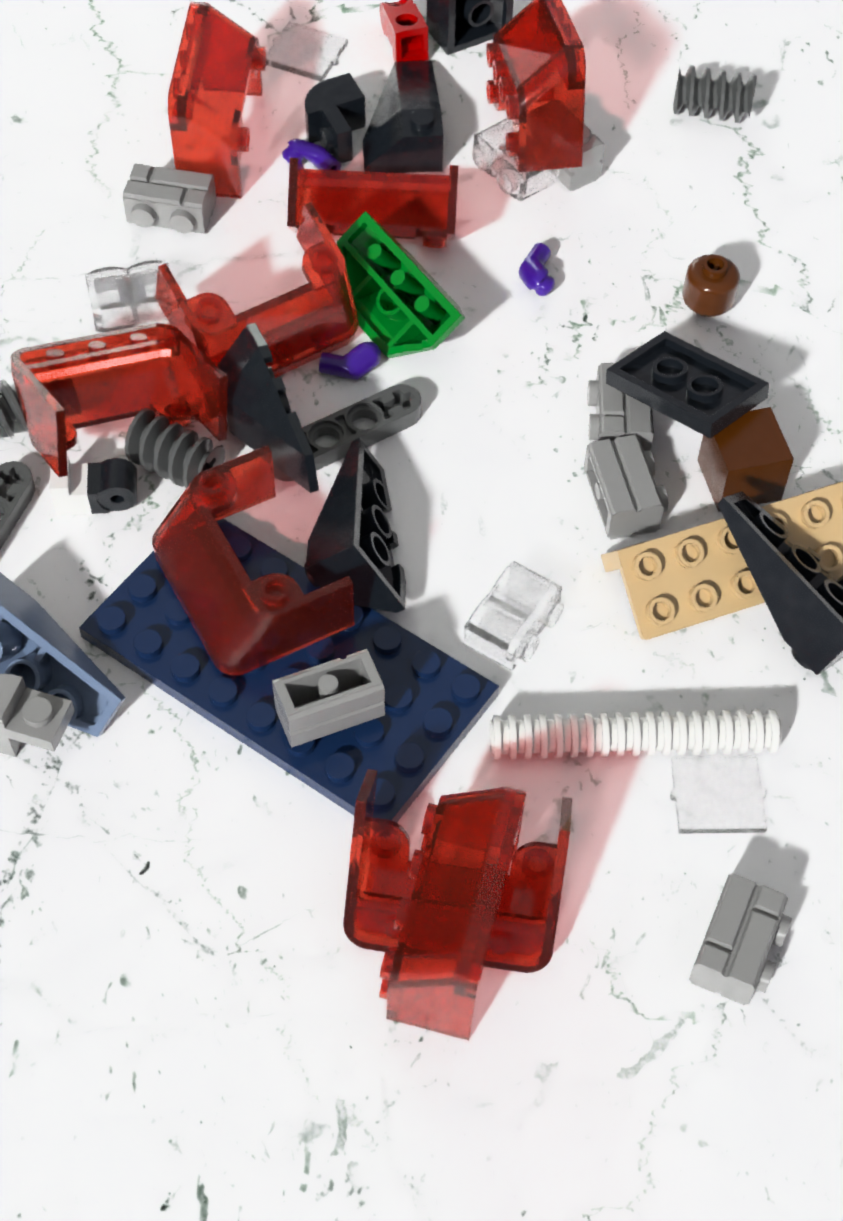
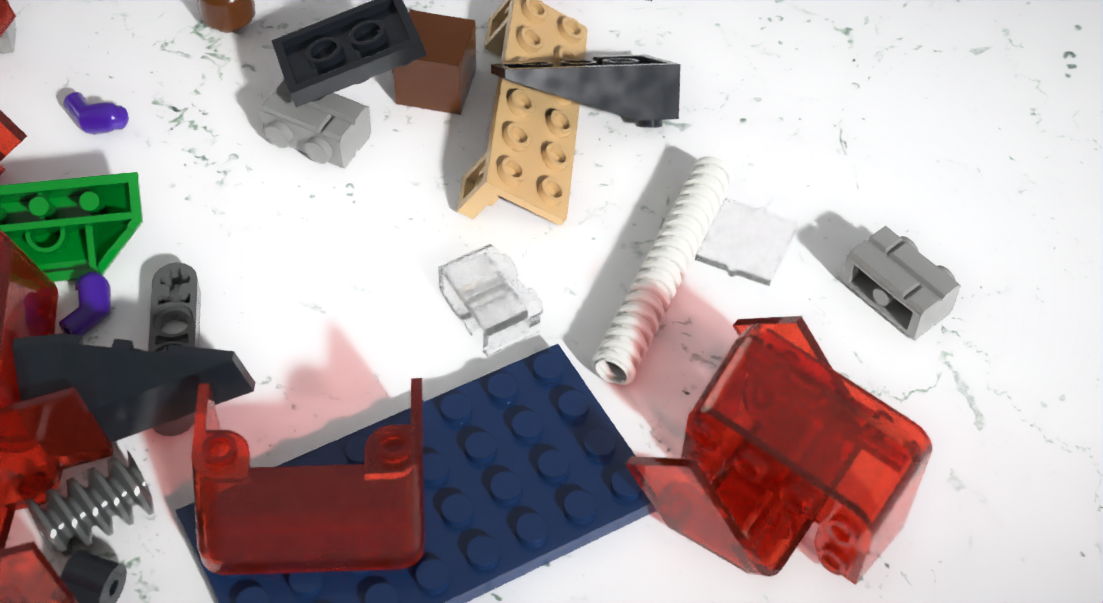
camera: 65 degrees left, 5 degrees down
light grey brick [272,649,385,747] -> none
black wedge [304,438,406,613] -> none
light grey brick [584,434,669,540] -> none

